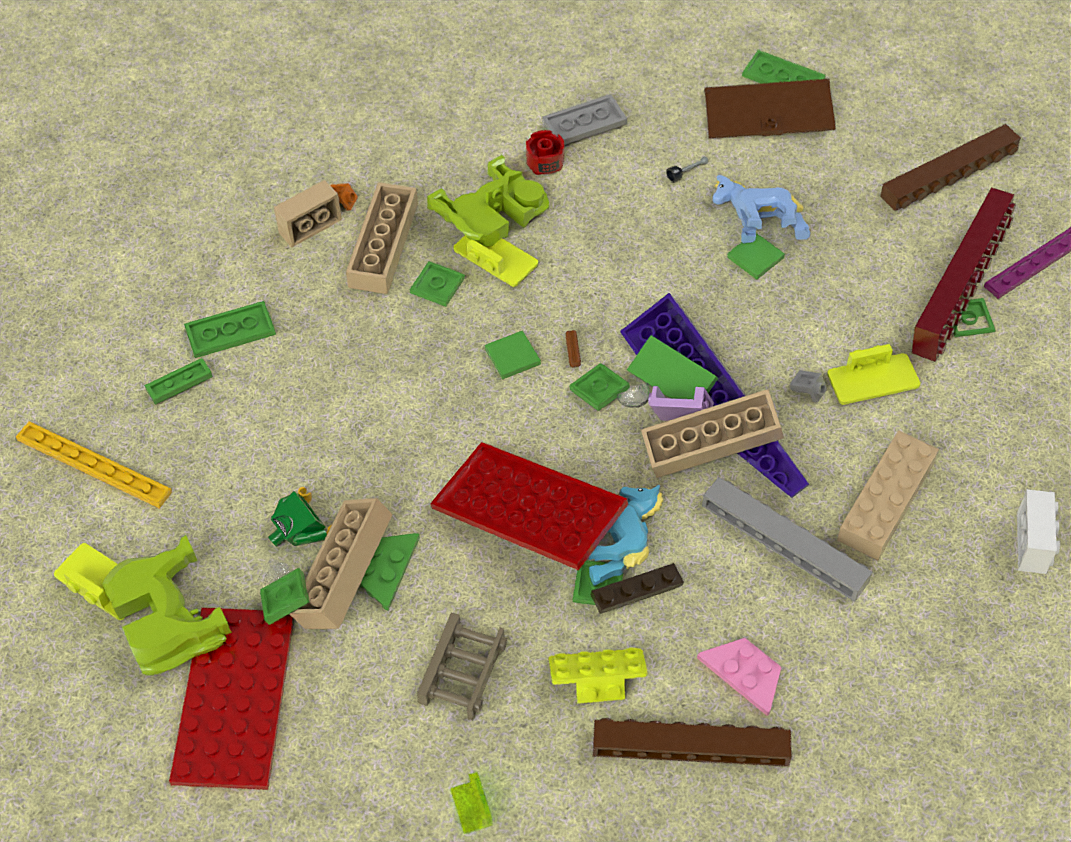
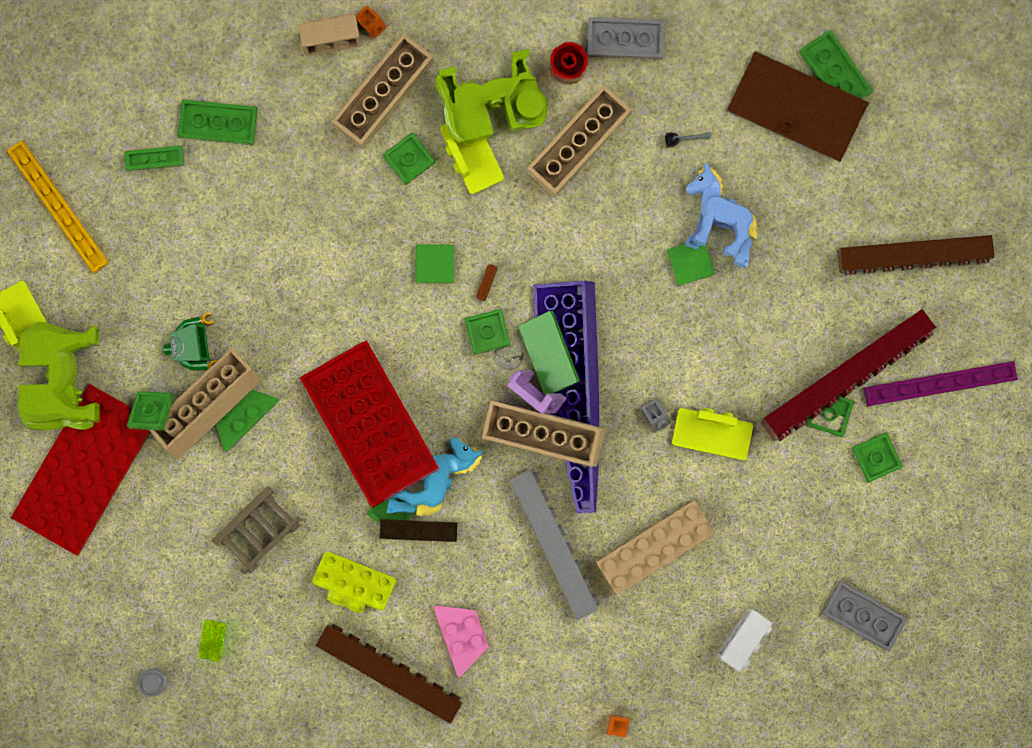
camera: 20 degrees right, 30 degrees up
none -> tan brick [526,85,632,198]
none -> orange panel [606,714,630,737]
none -> bright green tile [851,432,903,483]

